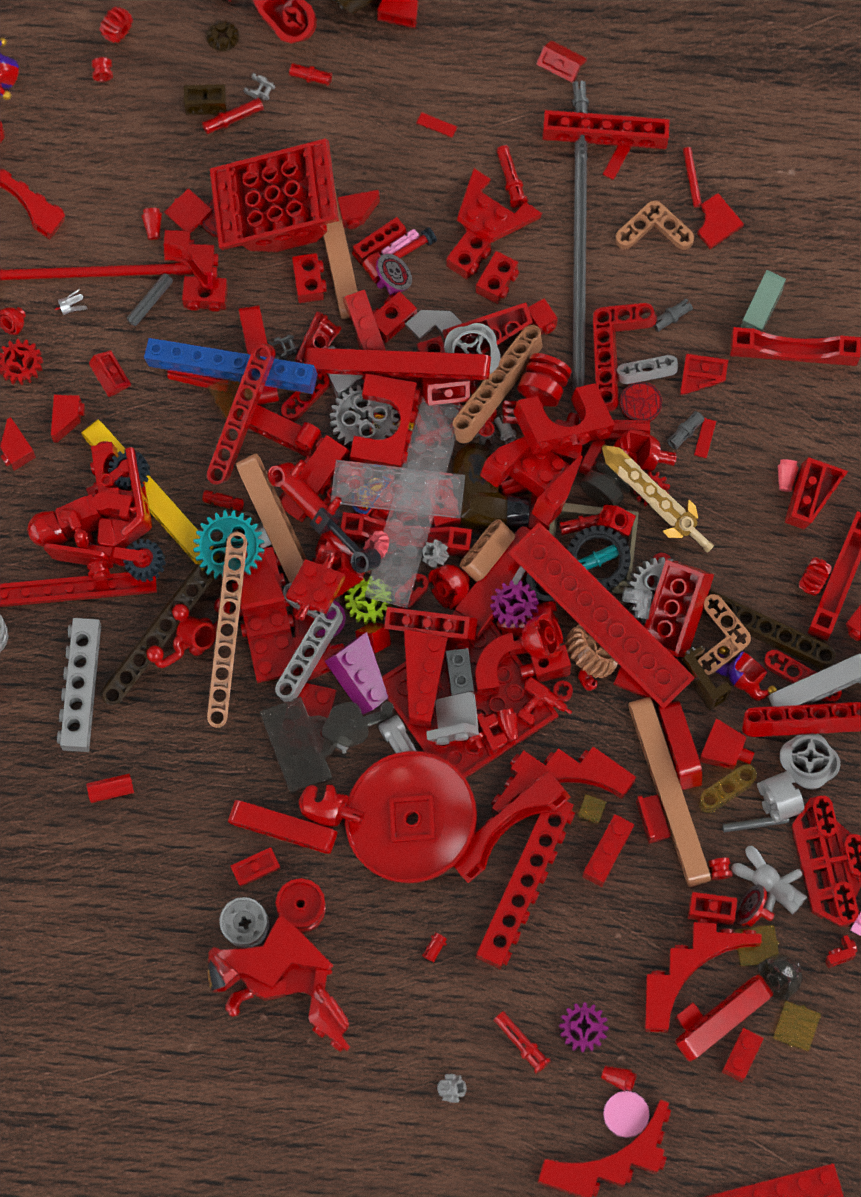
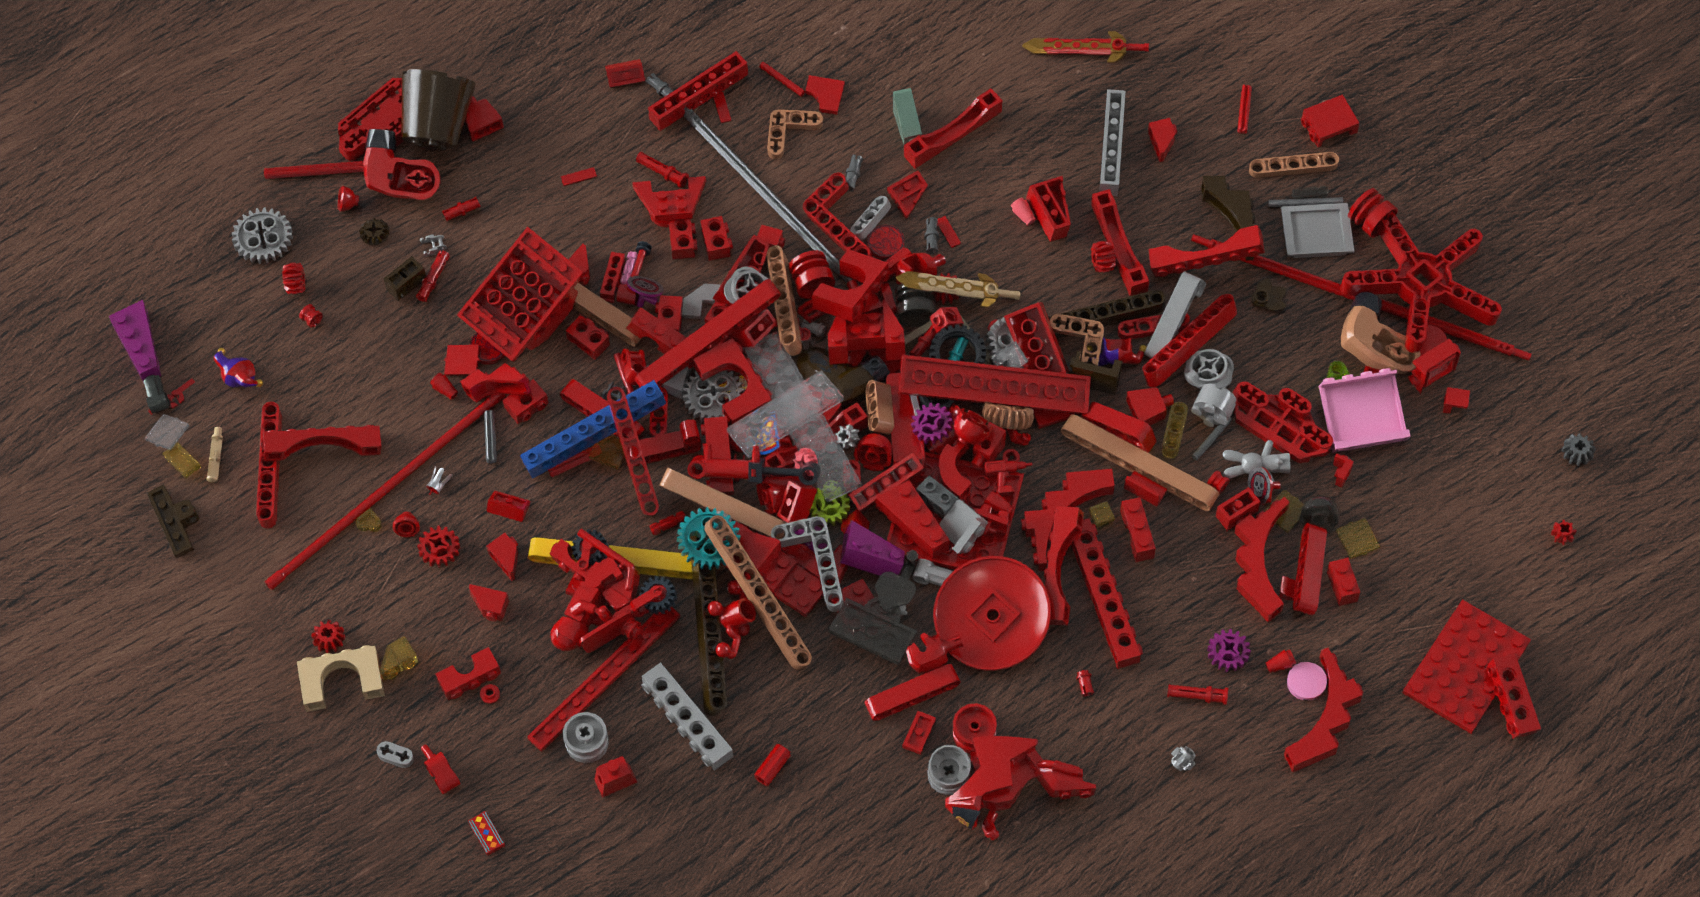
camera: 40 degrees left, 10 degrees down
red plate [286,554,345,621] -> none

